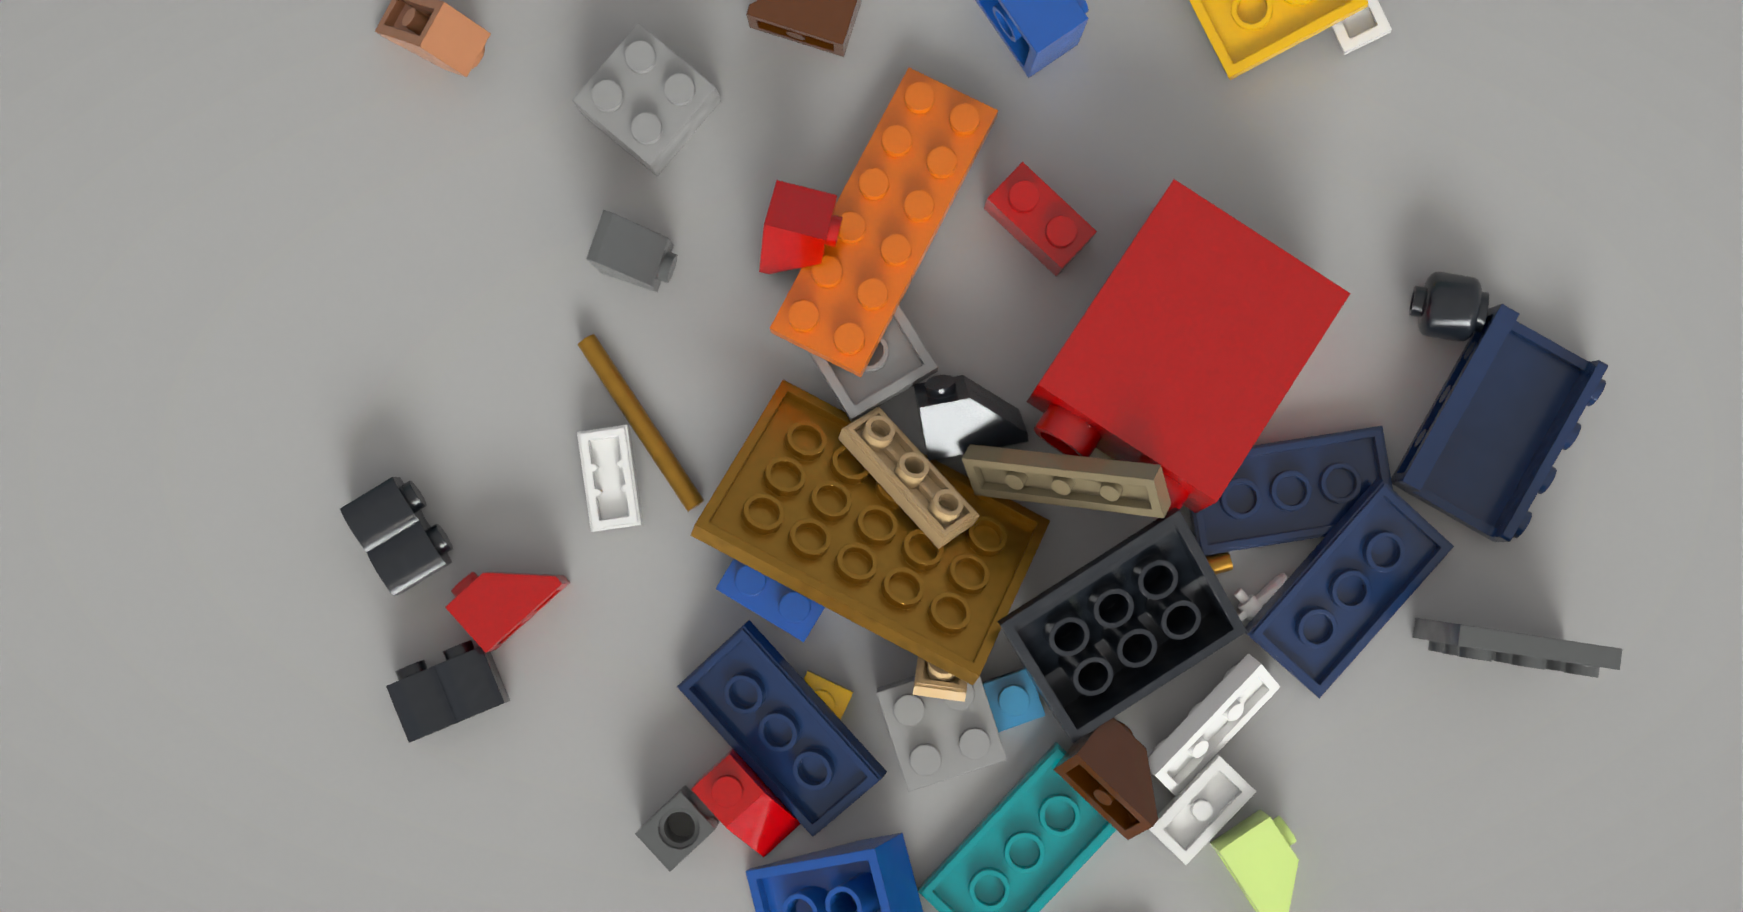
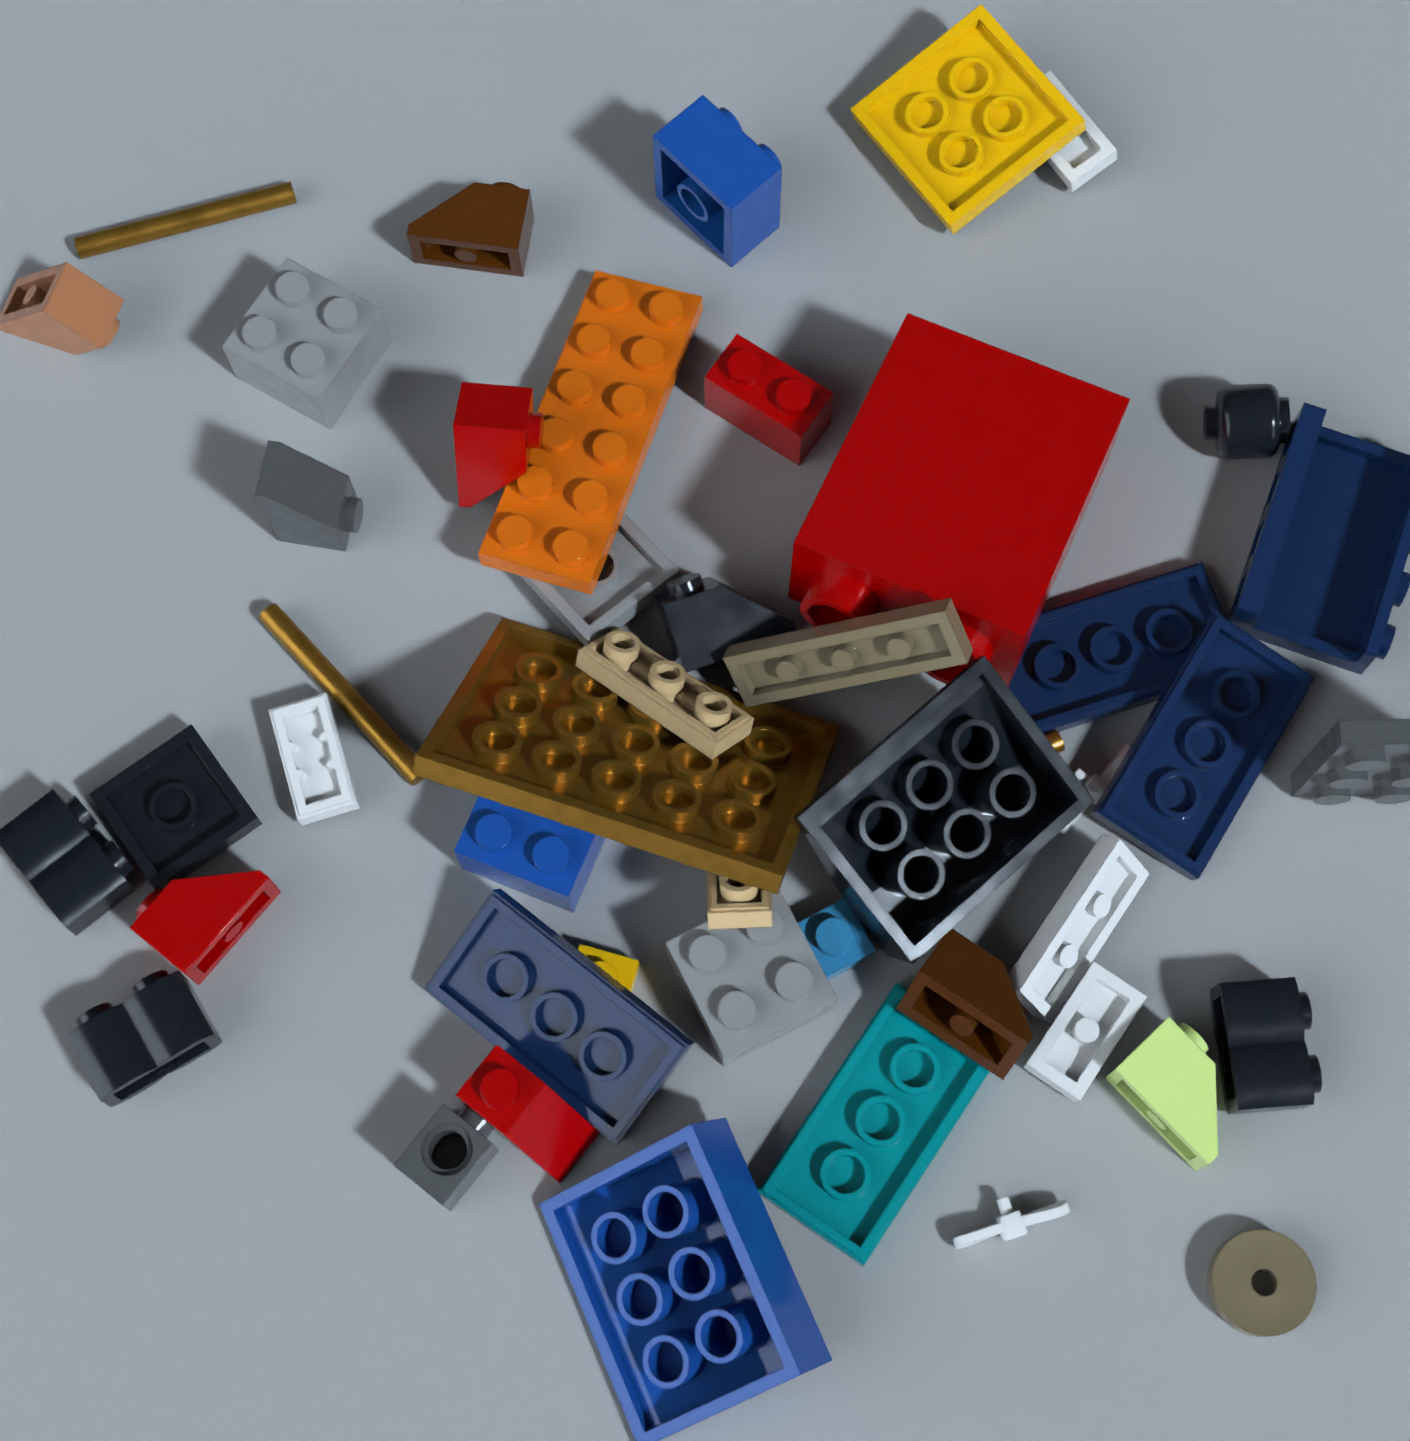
camera: 10 degrees left, 15 degrees down
none -> black plate [89,724,262,890]
none -> black brick [1210,977,1322,1115]

